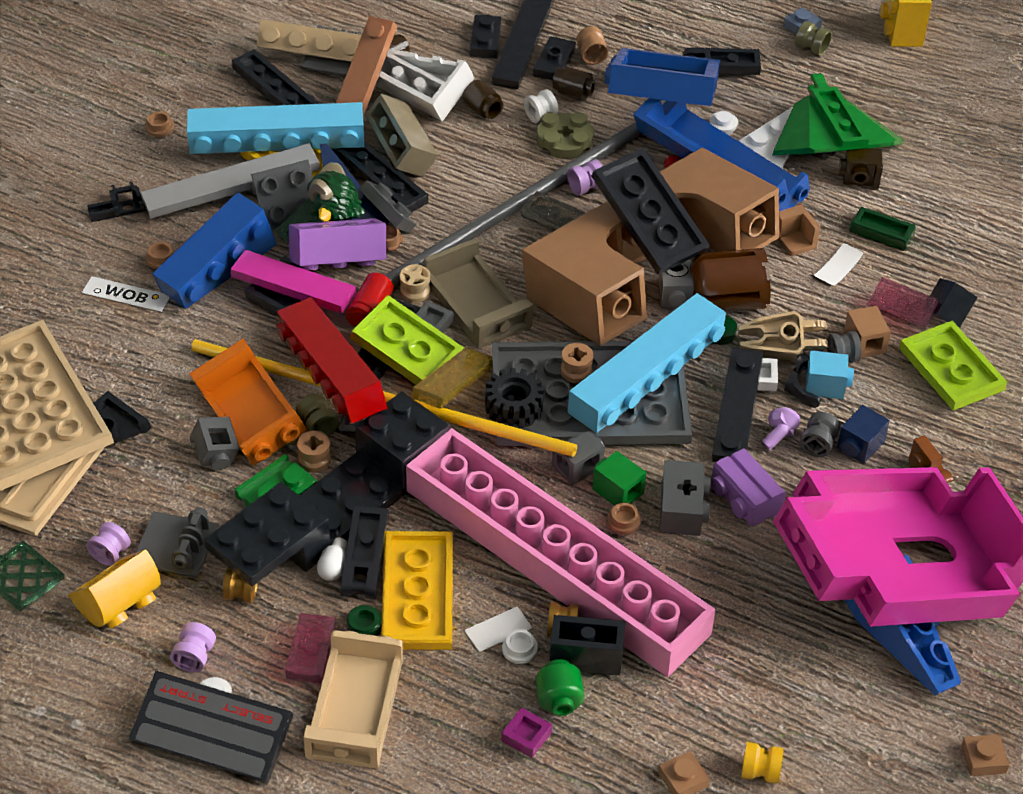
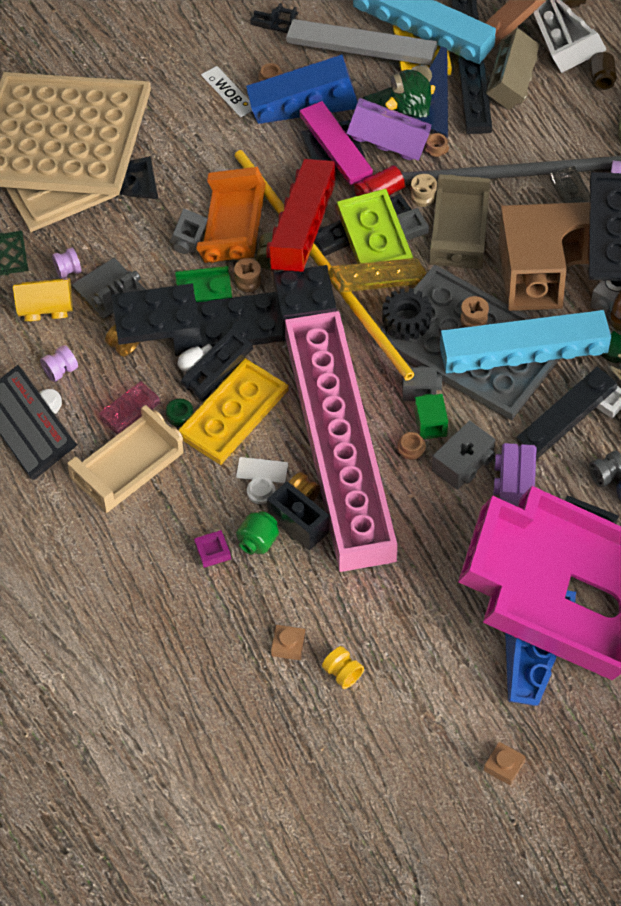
camera: 40 degrees right, 10 degrees up
dark grey hinge [250,159,319,231] -> none
dark grey plate [360,180,417,233] -> none
lavender plate [761,407,800,450] -> none

